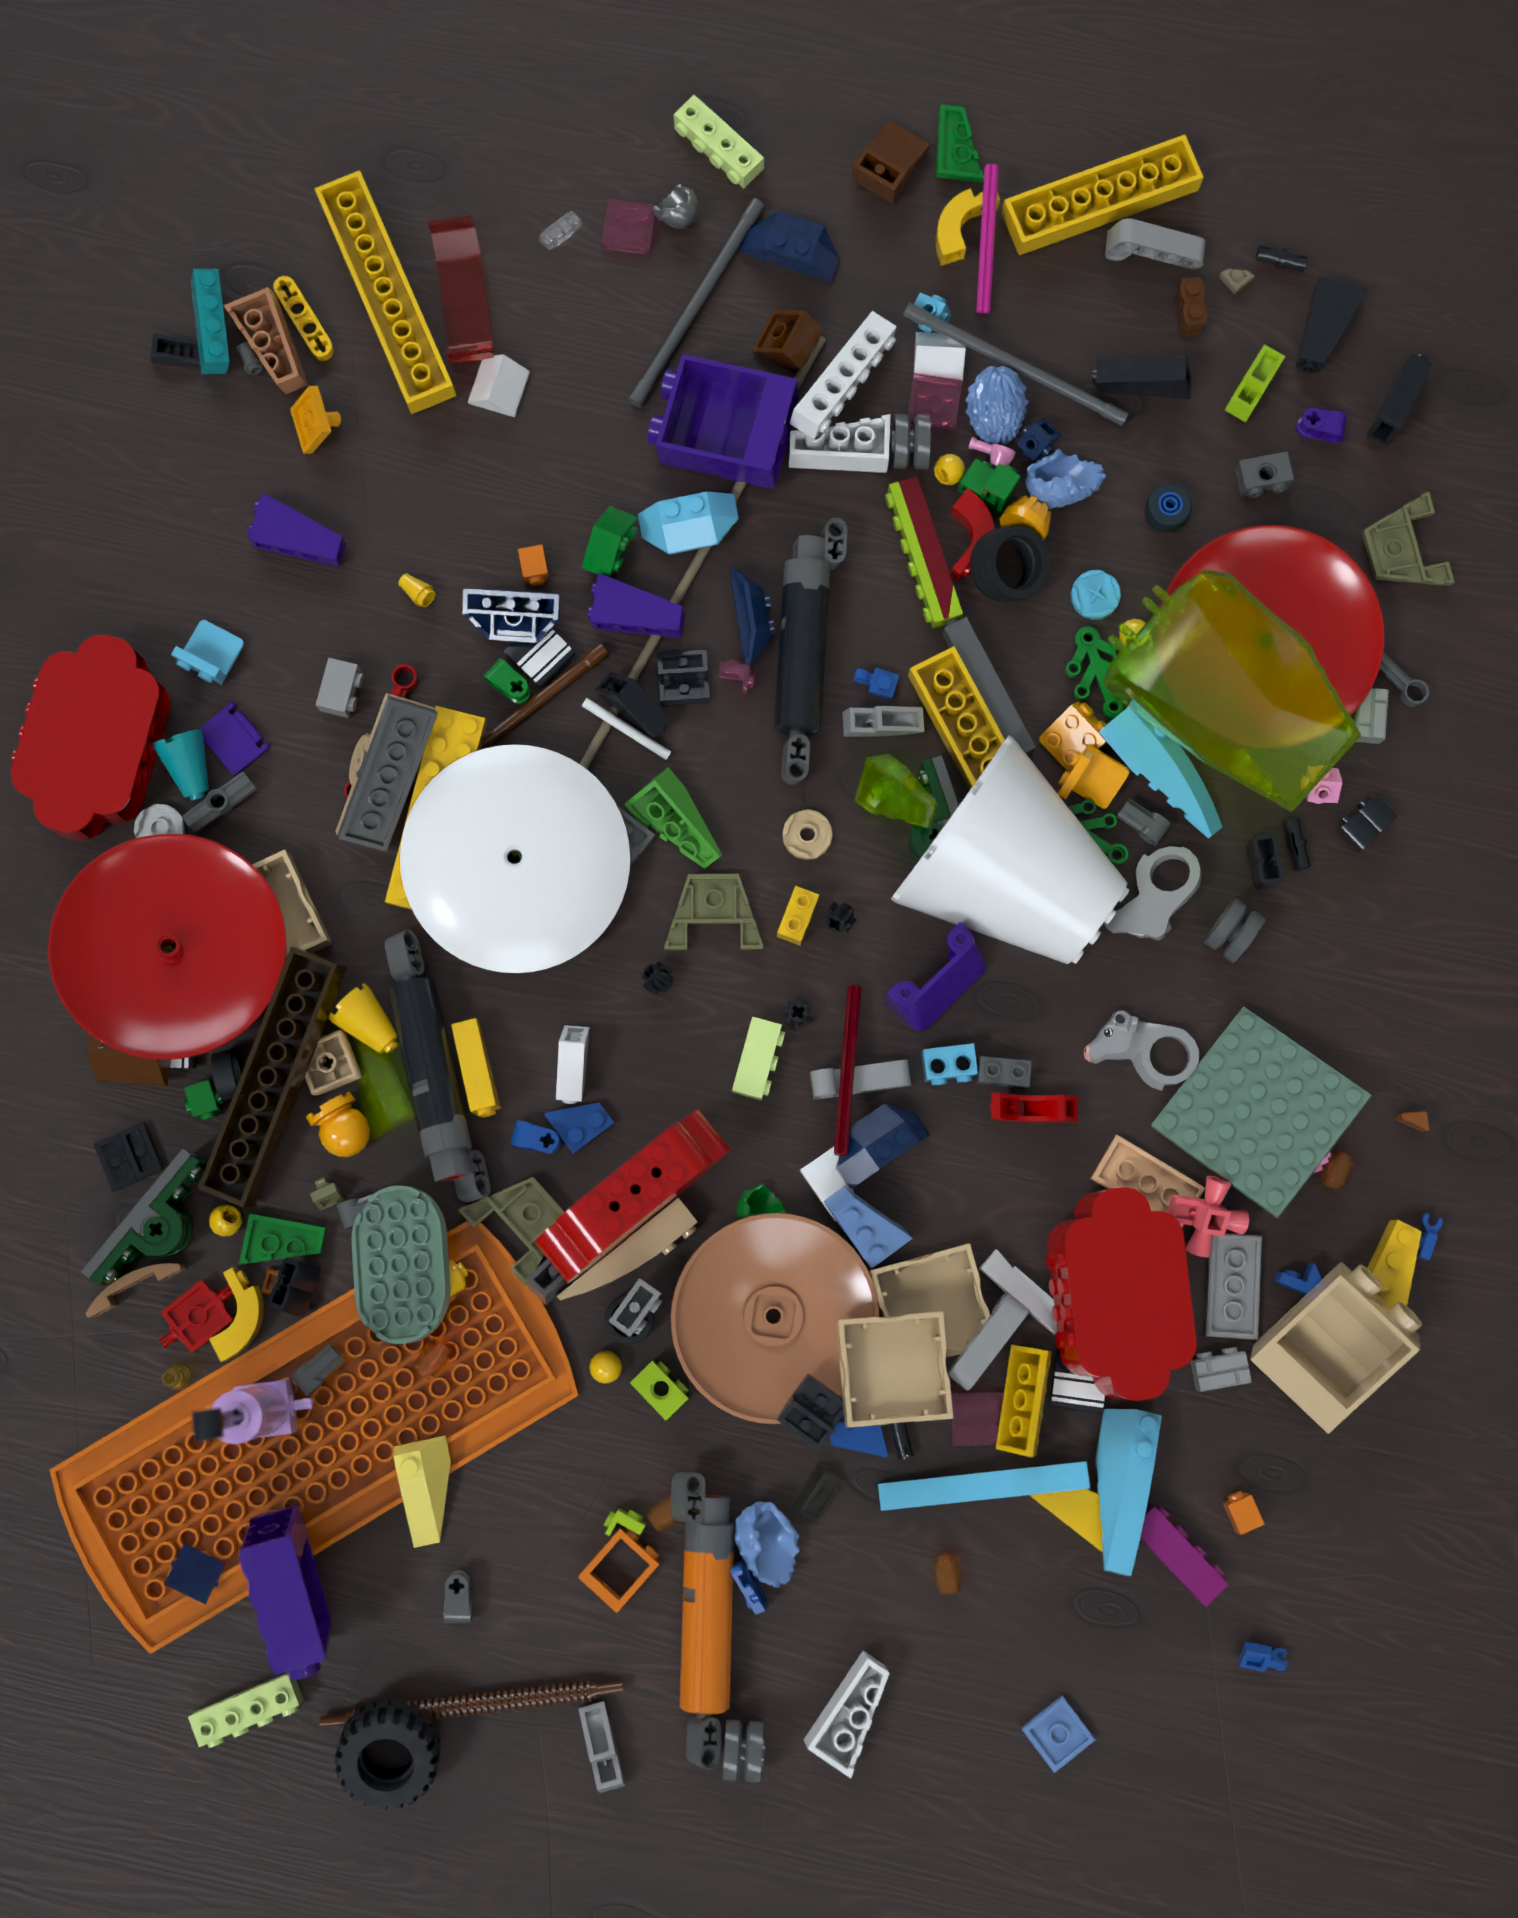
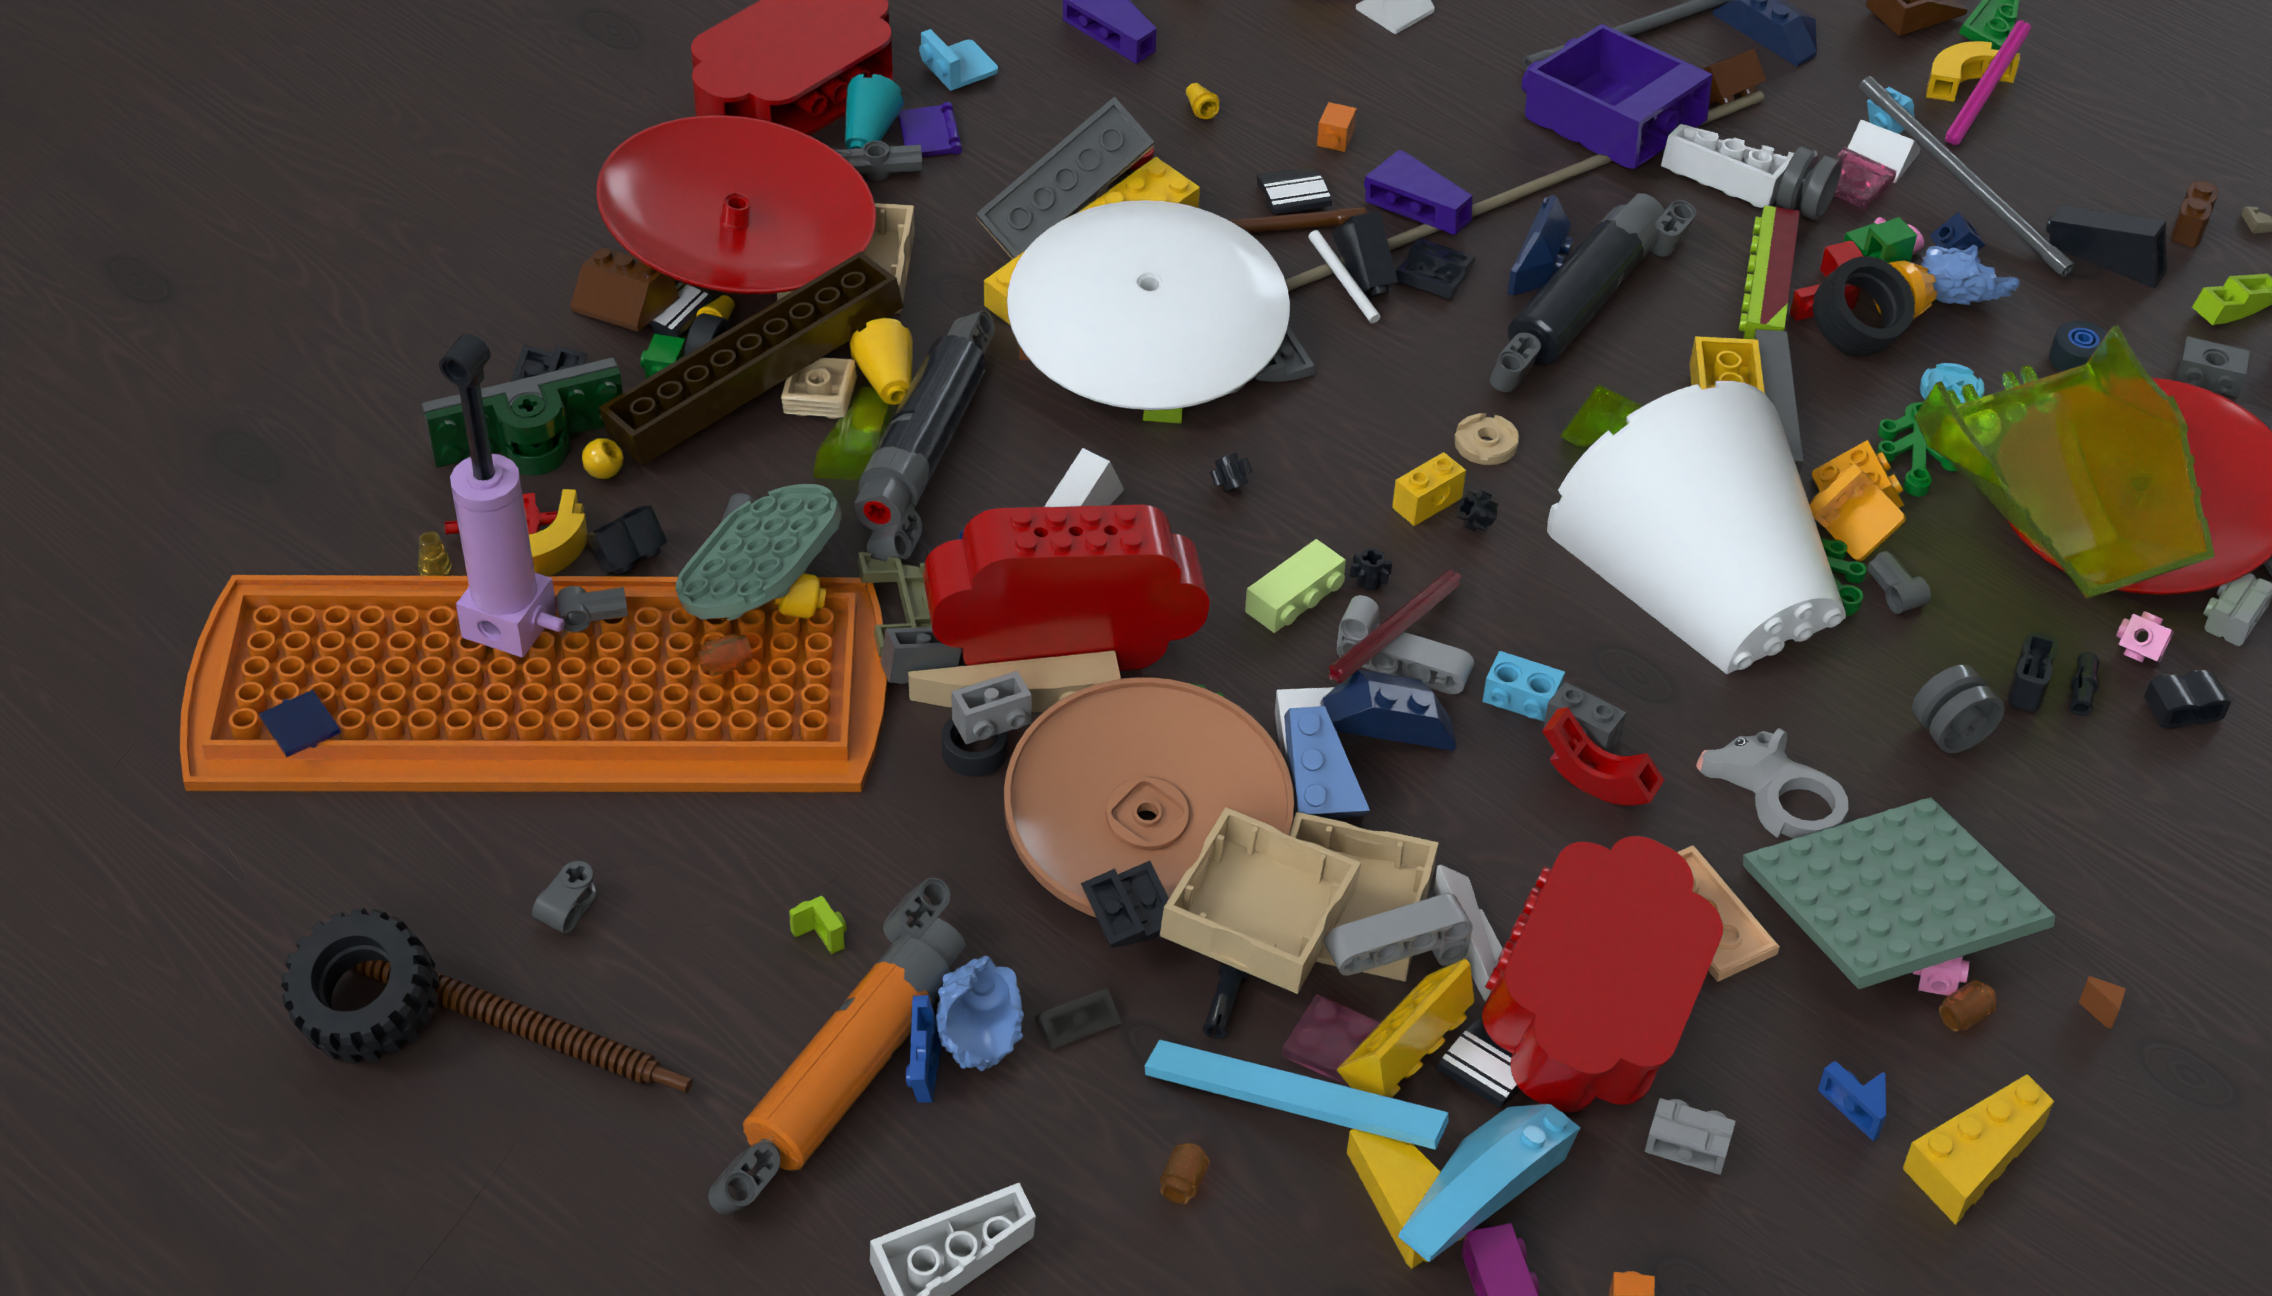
camera: 30 degrees right, 35 degrees down
medium nougat slope [85,1263,187,1318] -> none
yellowish green brick [188,1673,304,1748] -> none
green wing [239,1214,327,1265] -> none
dark purple brick [239,1504,332,1680] -> none
light orange tile [306,1091,370,1157] -> none
olive tile [310,1177,344,1211] -> none
light grey brick [316,658,364,718] -> none
light yellow wedge [393,1435,451,1548] -> none
yellow slope [451,1018,501,1118] -> none
dark blue wedge [462,588,560,643] -> none
green piece [483,658,531,704] -> none
orange window [578,1526,660,1613] -> none
light grey slope [578,1701,626,1793] -> none
green brick [582,506,638,577] -> none
yellow piece [589,1350,622,1384] -> none
bright green wedge [624,767,722,869] -> none
lime brick [630,1360,689,1420] -> none
medium azure wedge [638,491,739,555] -> none
clear orange brick [647,1495,678,1532] -> none
olive wing [664,874,763,951] -> none
clear pink bracket [719,659,754,695] -> none
dark grey wheel [723,1719,765,1783] -> none
white brick [790,311,897,439] -> none
blue wing [830,1415,888,1457] -> none
light grey slope [842,706,924,737] -> none
blue plate [853,668,899,700] -> none
dark purple windscreen [884,922,986,1031] -> none
yellow piece [934,454,965,485] -> none
medium blue hair [965,366,1029,446] -> none
yellow brick [1001,135,1204,256] -> none
medium azure wedge [1099,699,1223,838] -> none
light grey animal [1104,846,1202,941] -> none
light grey beam [1105,219,1206,269] -> none
coral brick [1167,1175,1249,1257] -> none
light grey tile [1205,1233,1262,1340] -> none
tan brick [1250,1262,1422,1434] -> none
blue plate [1417,1213,1443,1260] -> none

